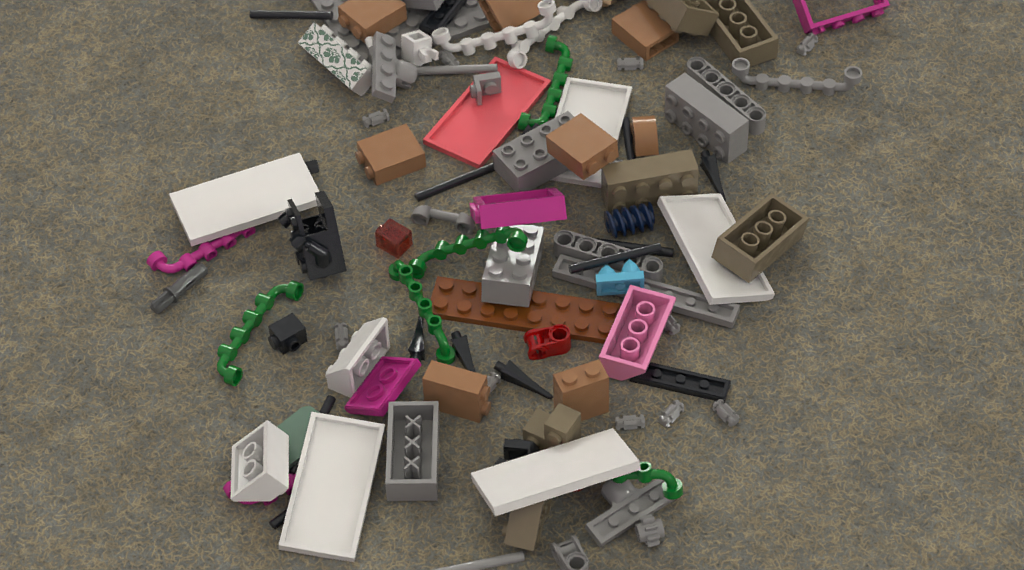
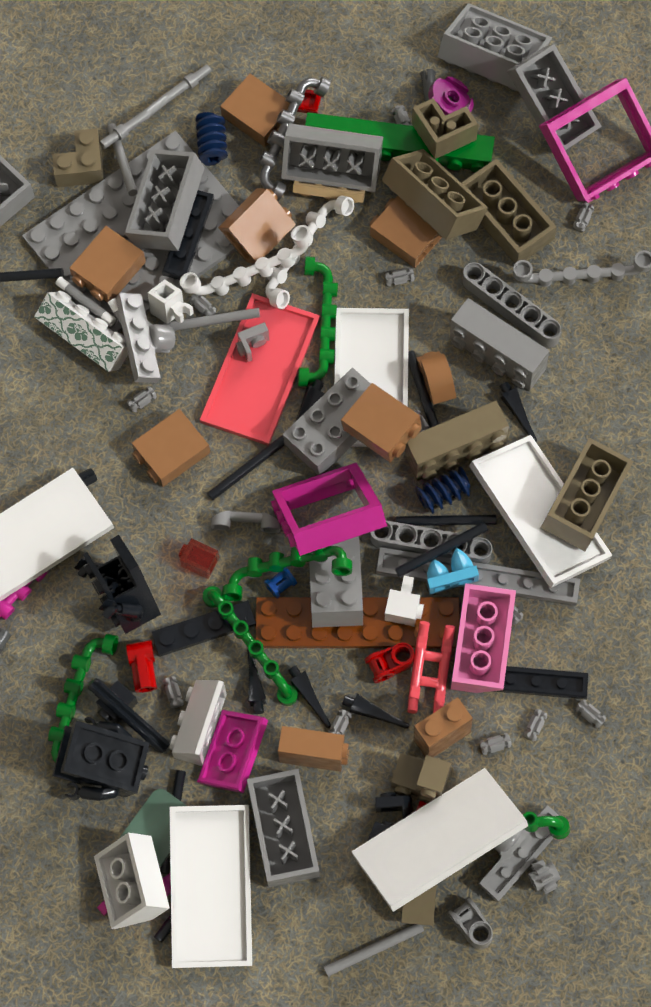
camera: 10 degrees left, 20 degrees up
none -> black torso [52,717,150,801]
none -> light grey bar [55,277,116,326]
none -> black axle [88,678,170,753]
none -> red piece [126,640,157,693]
none -> black plate [152,600,256,657]
none -> blue bush [264,567,297,599]
none -> white brick [385,576,424,627]
none -> coral piece [407,621,455,714]

